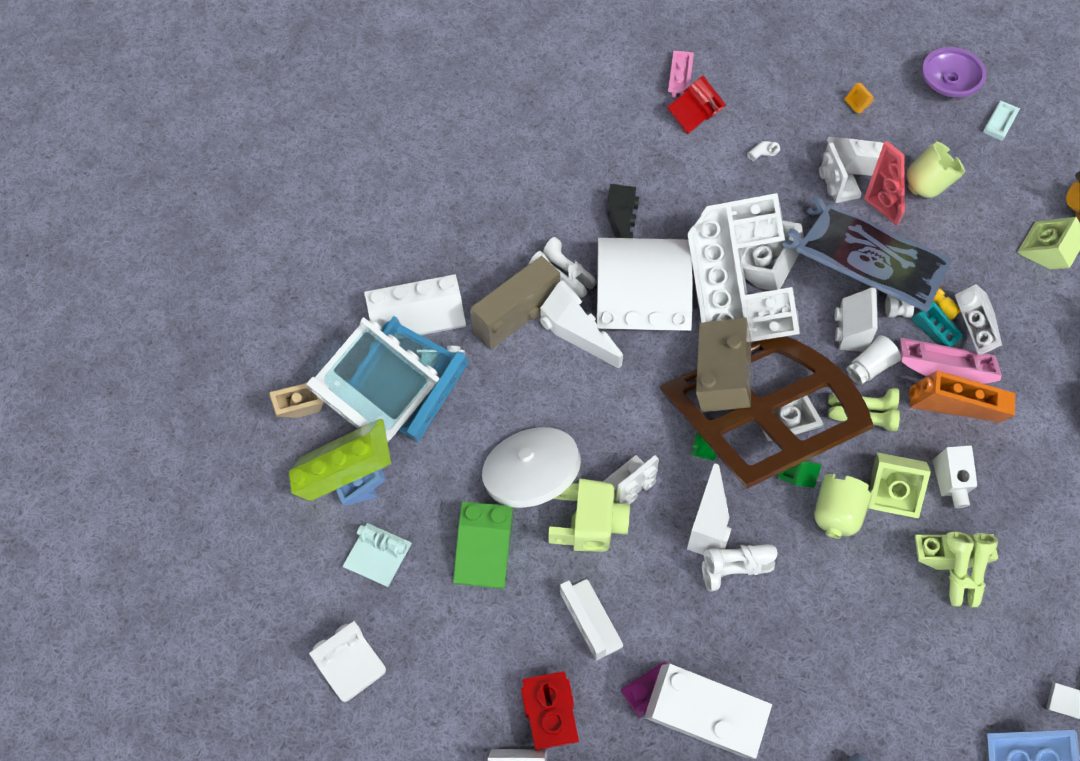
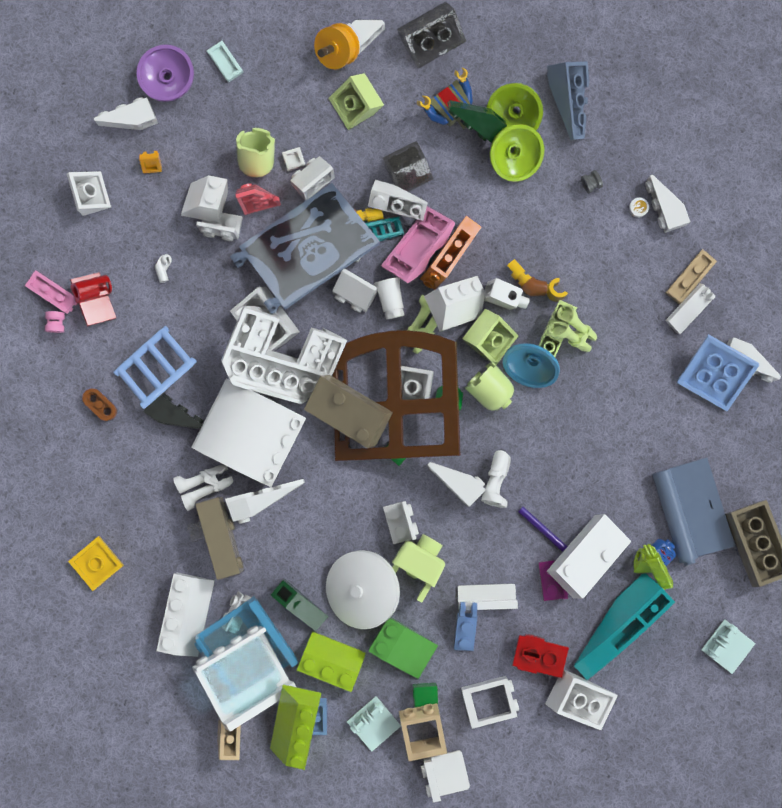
camera: 70 degrees left, 25 degrees up
none -> bright pink wheel [45,311,65,333]
none -> white slope [67,171,111,216]
none -> yellow plate [68,536,124,591]
none -> dark orange plate [83,388,117,421]
none -> white slope [94,97,158,130]
none -> light blue bar [113,326,197,409]
none -> slope [271,579,329,631]
none -> white tile [282,147,306,172]
none -> white slope [290,156,335,201]
none -> lime slope [297,631,366,692]
none -> clear smoke slope [383,141,433,192]
none -> tan window [399,703,447,761]
none -> green panel [412,683,438,707]
none -> white slope [424,276,485,332]
none -> medium blue hinge [454,602,477,651]
none -> white window [461,676,519,729]
none -> dark azure dish [503,343,560,388]
none -> yellow piece [507,259,568,302]
none -> dark purple bar [518,506,568,552]

